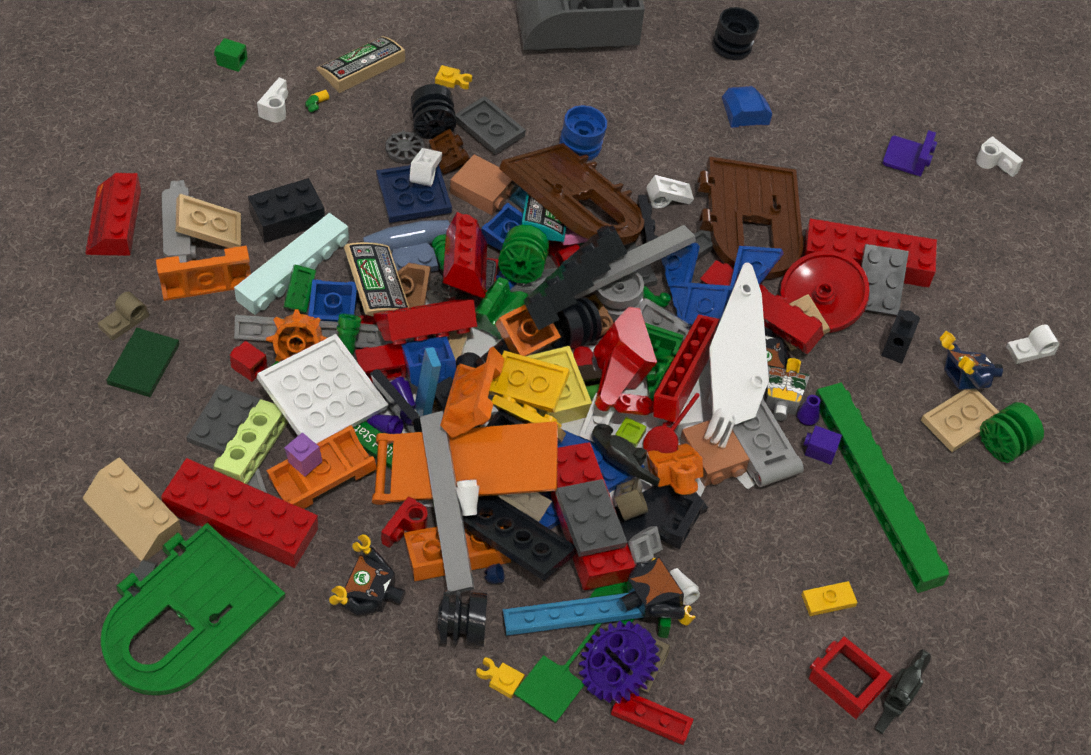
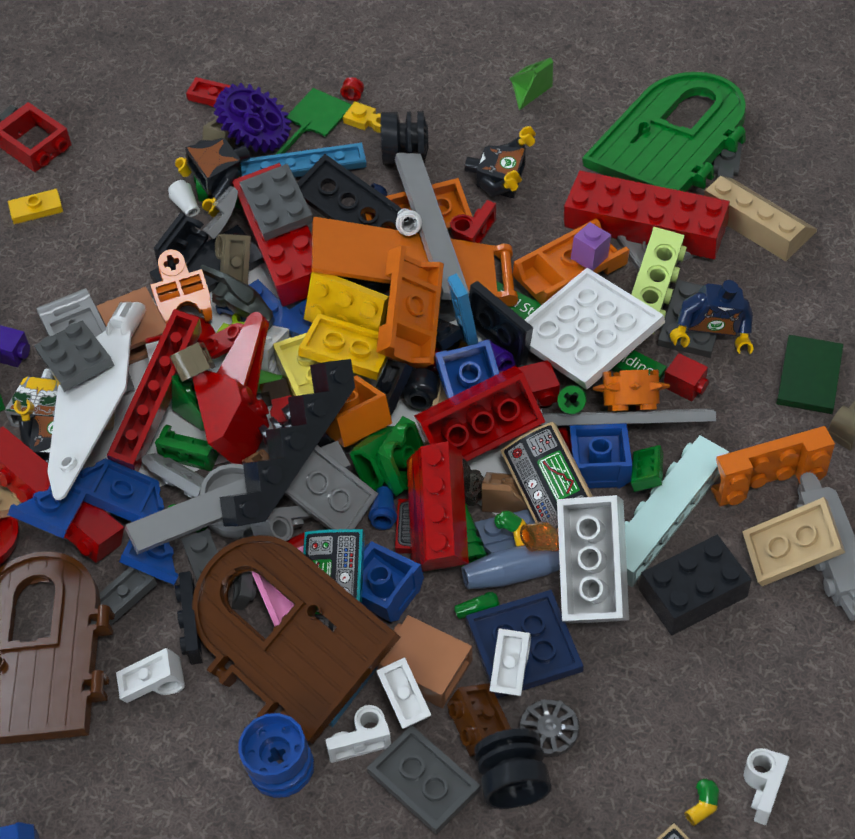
camera: 175 degrees left, 0 degrees up
green wheel [498,225,549,284] -> none
dark purple cone [797,395,820,426] -> none
none -> dark grey plate [34,320,114,392]
none -> dark tan plate [170,342,215,382]
none -> white plate [325,705,391,763]
none -> red bush [340,77,364,101]
none -> white plate [377,657,432,729]
none -> green arm [455,592,500,619]
none -> green arm [494,511,530,546]
none -> bright green slope [509,58,553,110]
none -> clear orange piece [520,521,559,552]
none -> white brick [557,495,629,624]
none -> dark blue torso [670,280,754,354]

